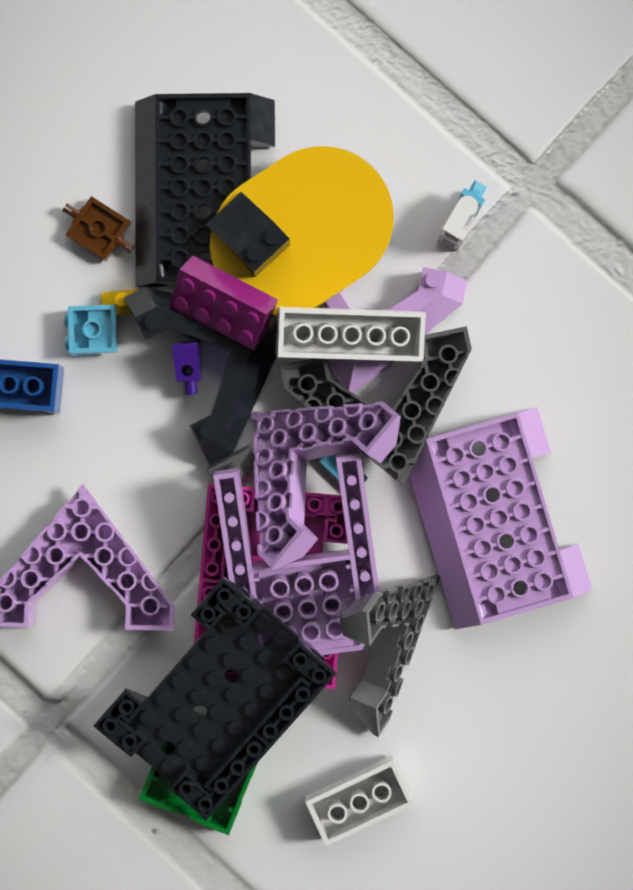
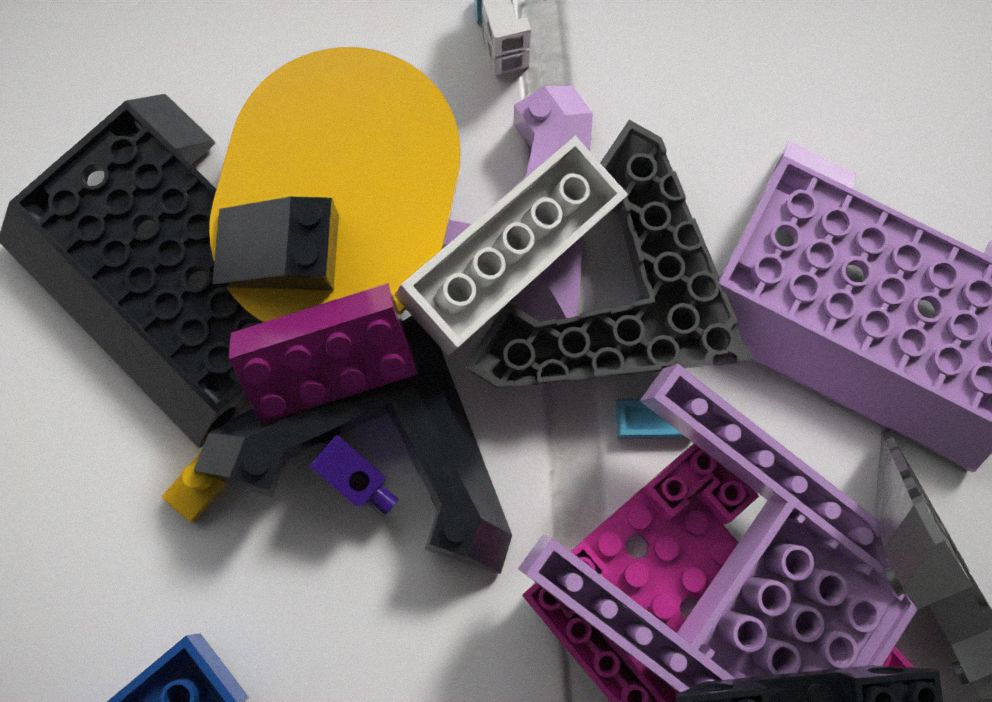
camera: 50 degrees left, 10 degrees down
reddish brown plate [62,196,135,261] -> none
medium azure plate [64,305,118,356] -> none
dark grey tile [207,445,255,481] -> none
lavender wedge [252,402,401,570] -> none

